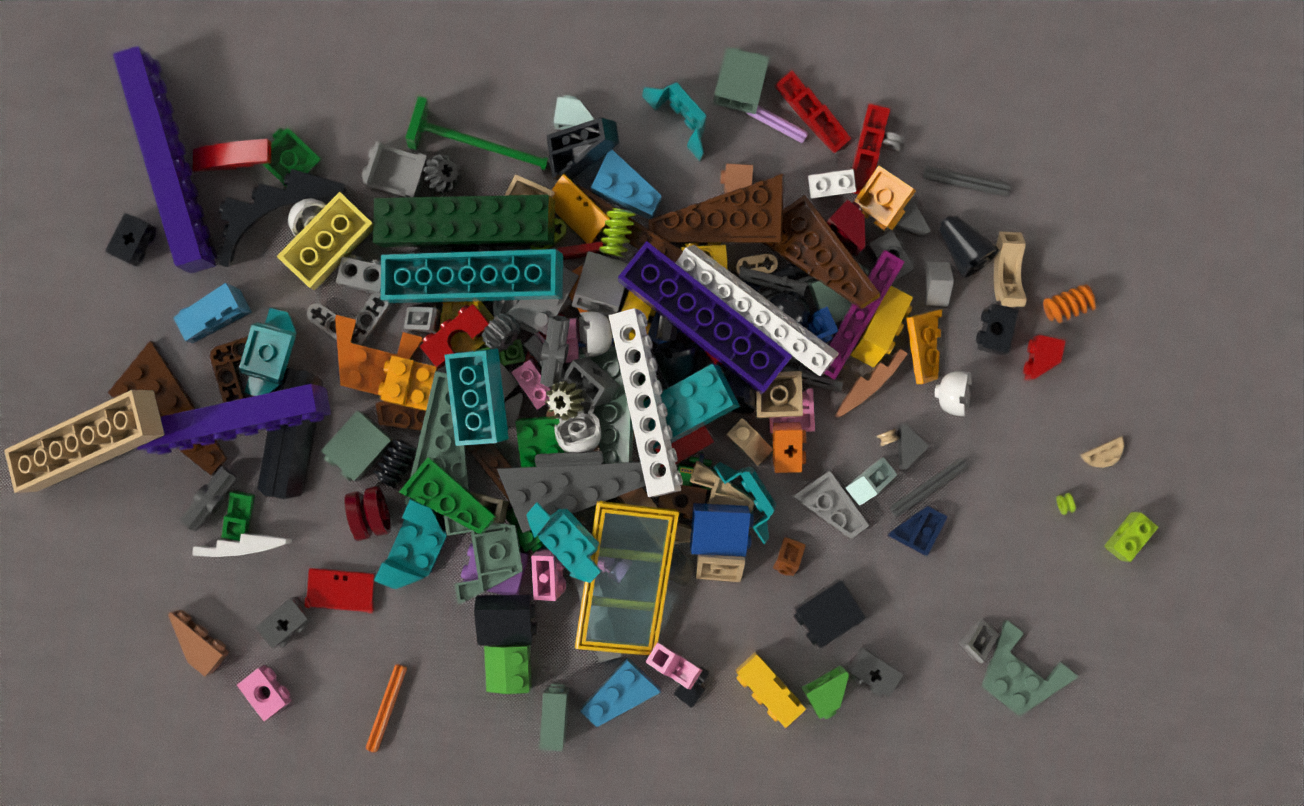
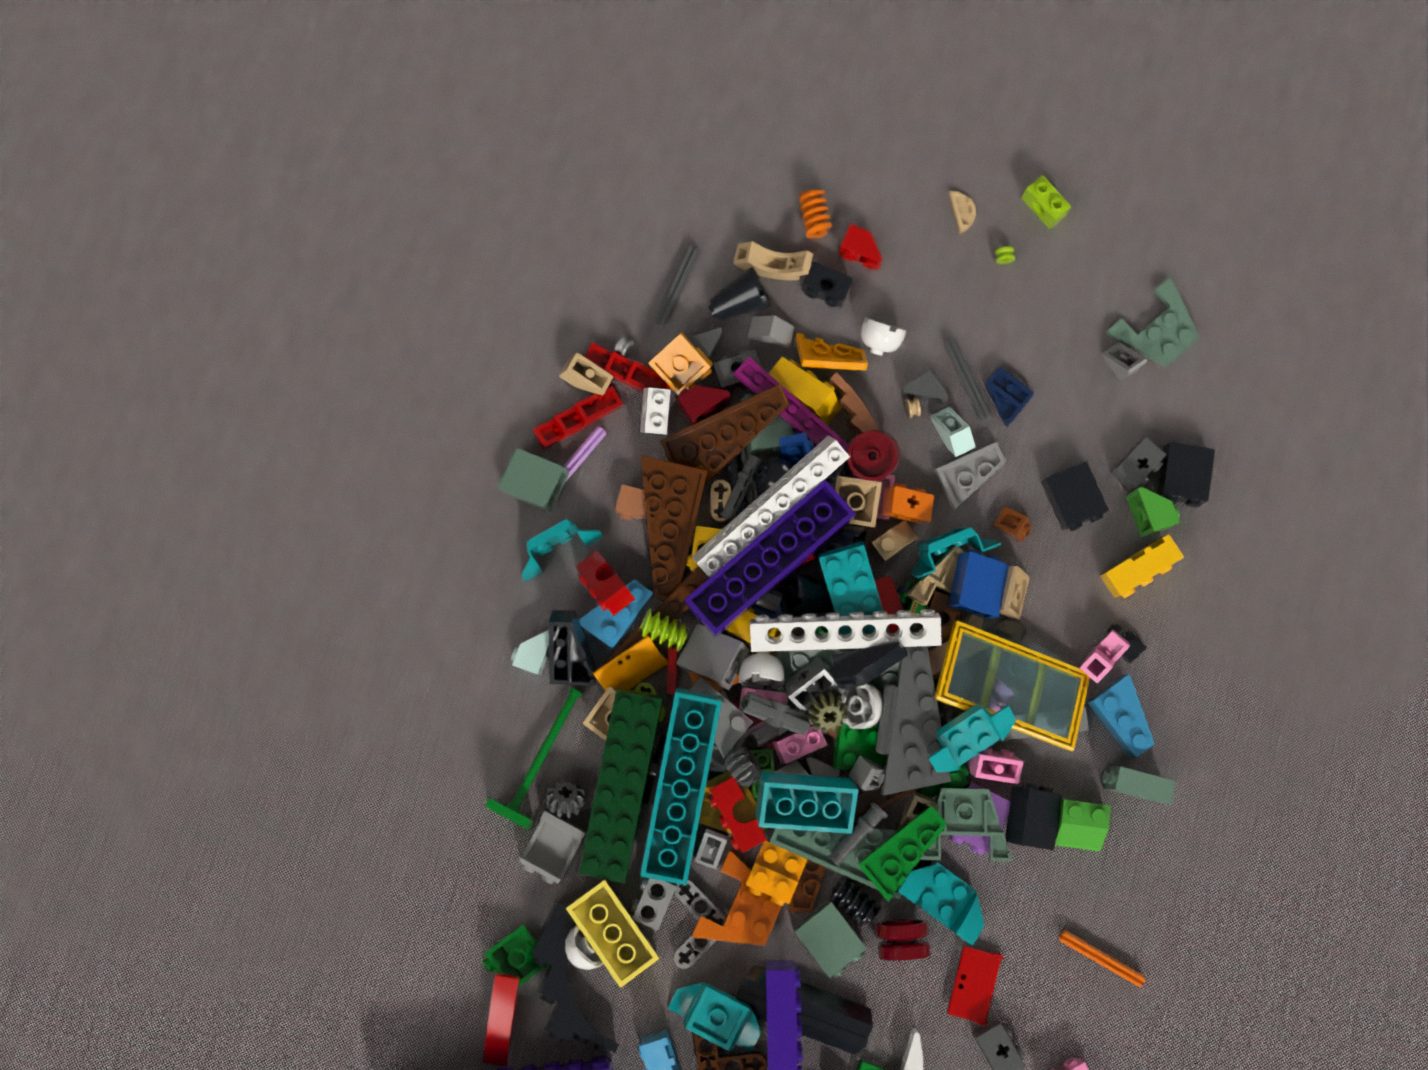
camera: 80 degrees left, 5 degrees down
none -> tan slope [558,352,614,395]
none -> red arch [575,550,635,616]
none -> dark grey pin [828,802,888,867]
none -> black slope [832,641,907,690]
none -> dark red wheel [847,430,901,481]
none -> light grey slope [849,755,885,791]
none -> black brick [1157,442,1215,508]

